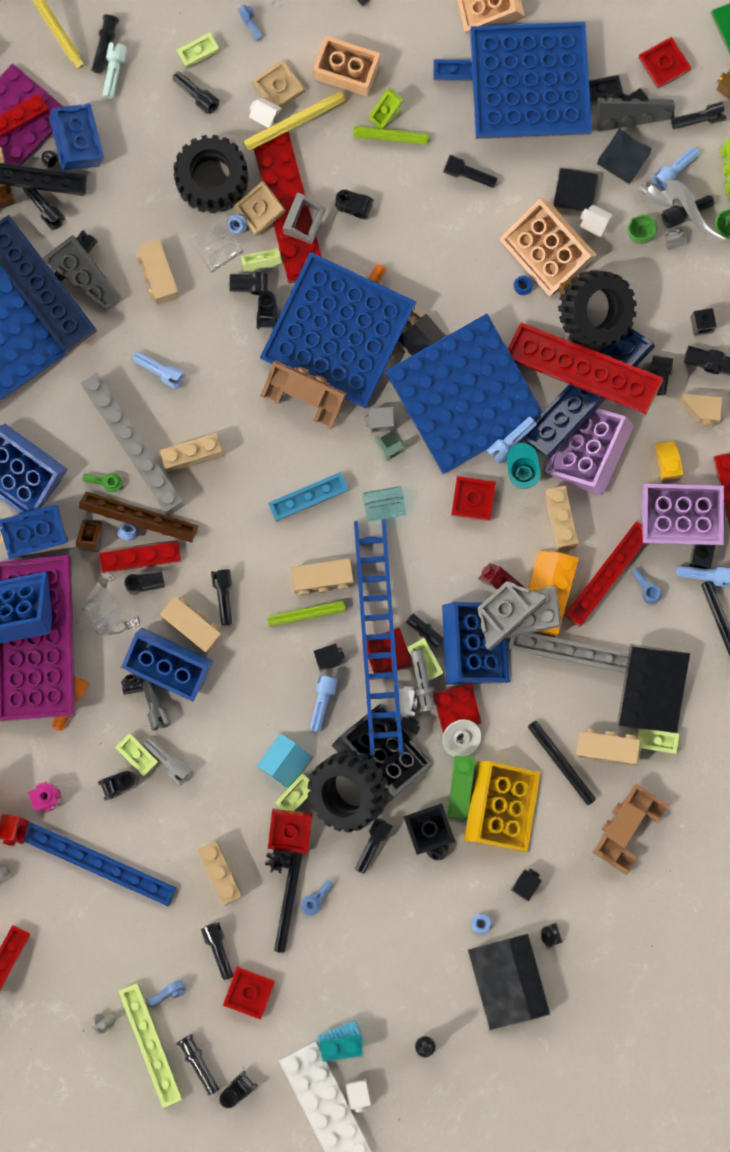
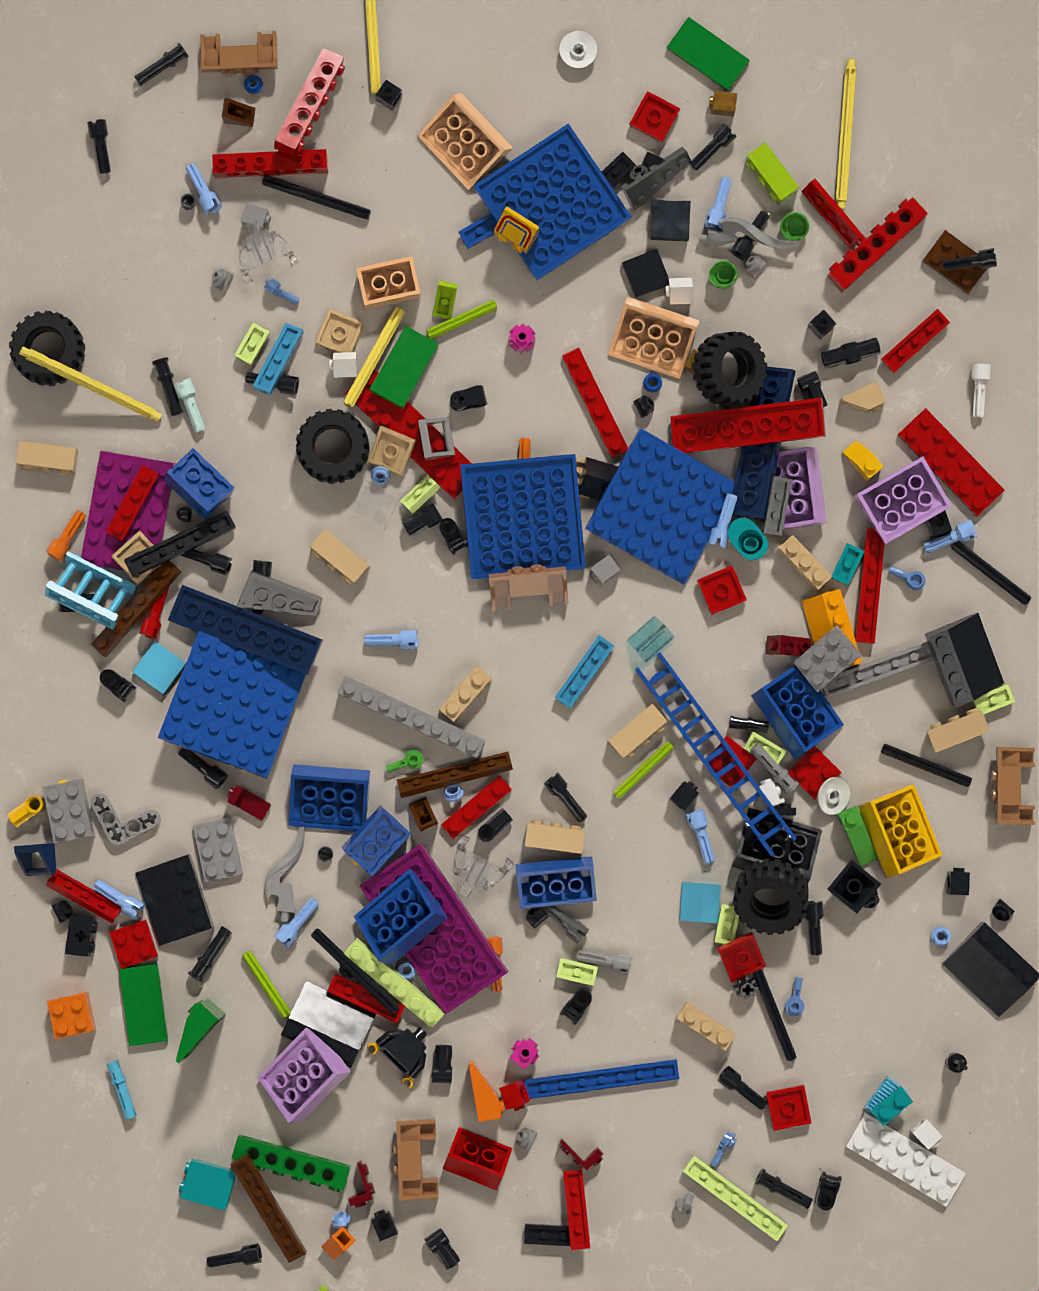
camera: 35 degrees left, 5 degrees up
sand green panel [375,432,404,461] -> none
black piece [443,154,497,188] -> none
light grey wing [477,581,547,651] -> none
none -> dark azure plate [253,323,304,396]
none -> green tile [369,326,439,409]
none -> yellow slope [494,206,539,254]
none -> dark pink brick [508,324,536,354]
none -> dark red bracket [559,1138,603,1170]
none -> red plate [562,348,628,458]
none -> black plate [633,395,655,418]
none -> dark grey plate [762,476,792,536]
none -> teal plate [831,543,865,586]

